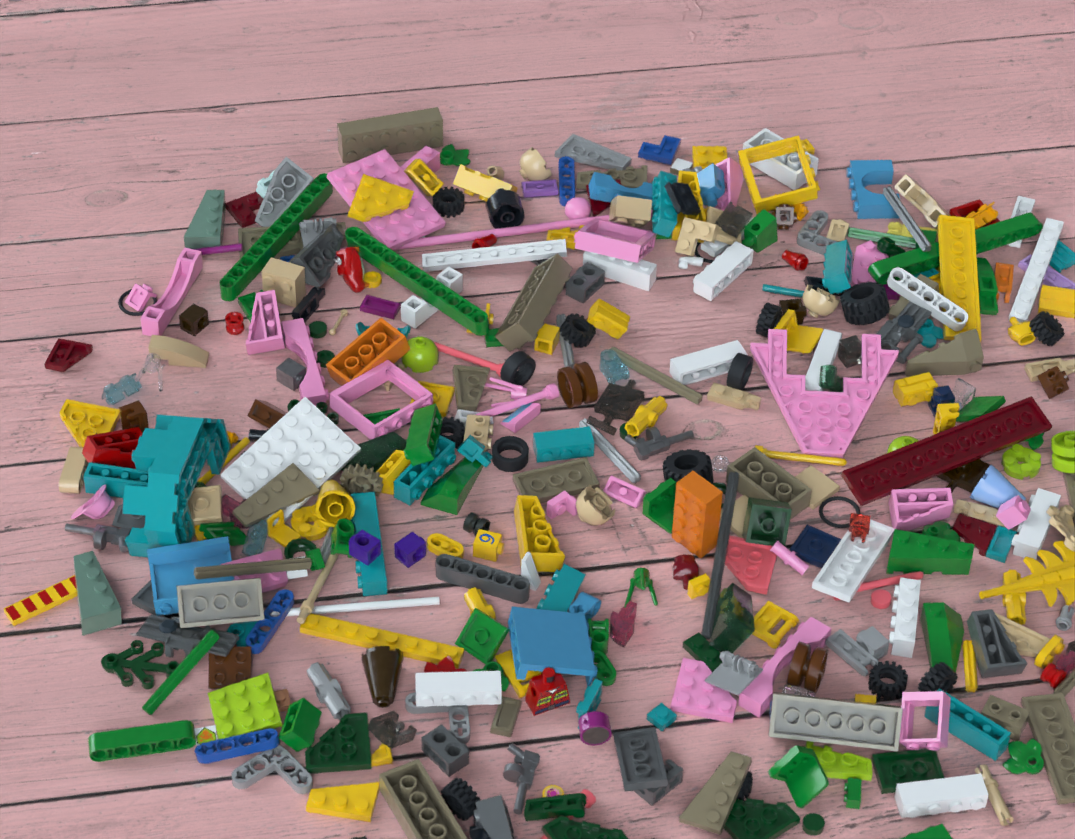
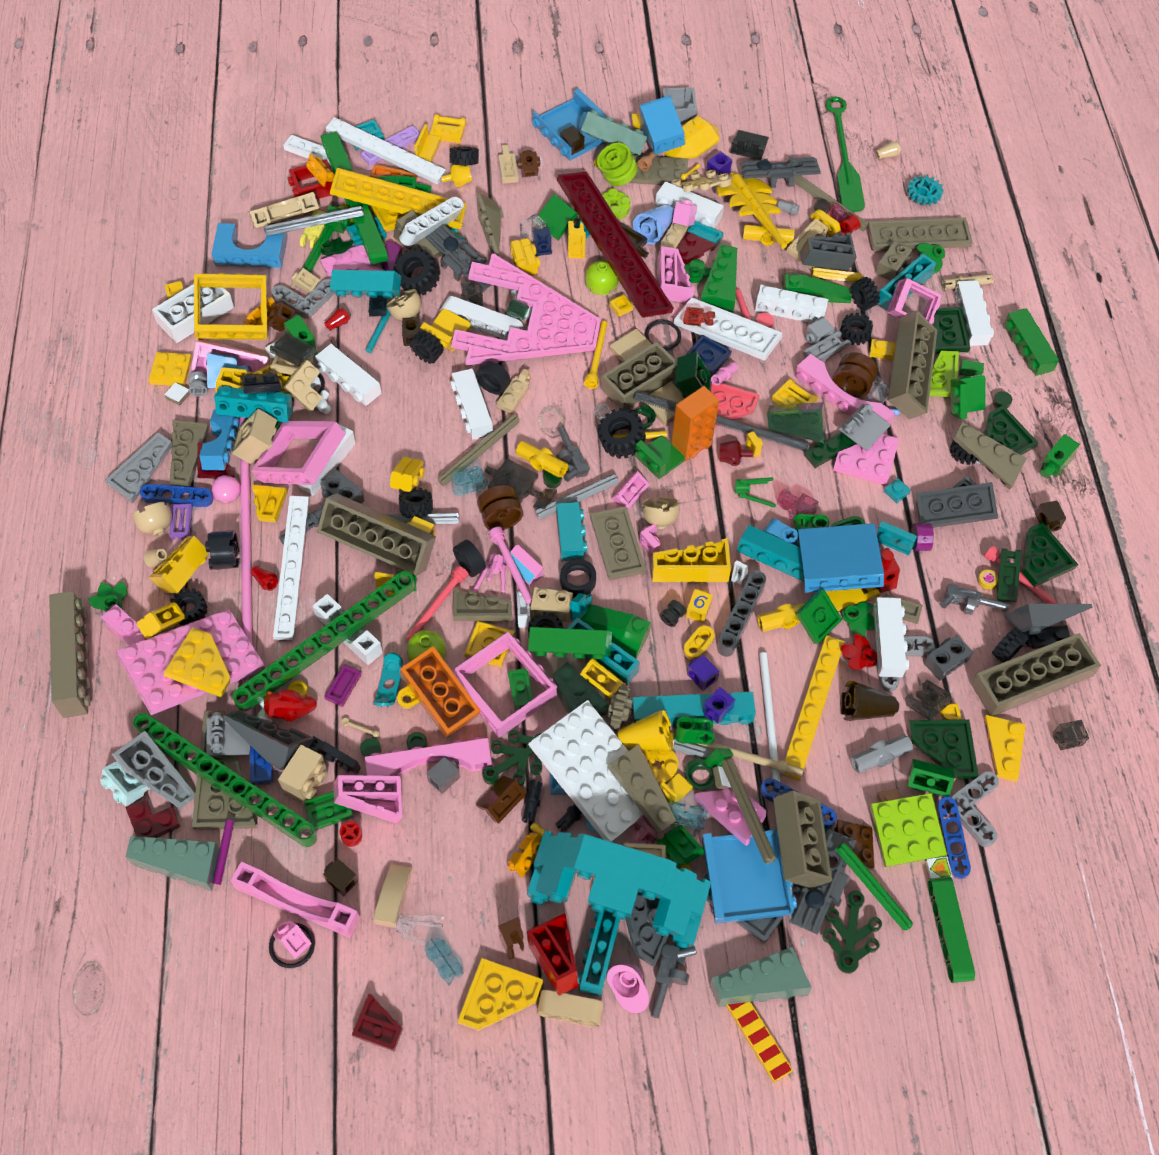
camera: 85 degrees left, 15 degrees up
blue plate [638,135,681,165] -> none

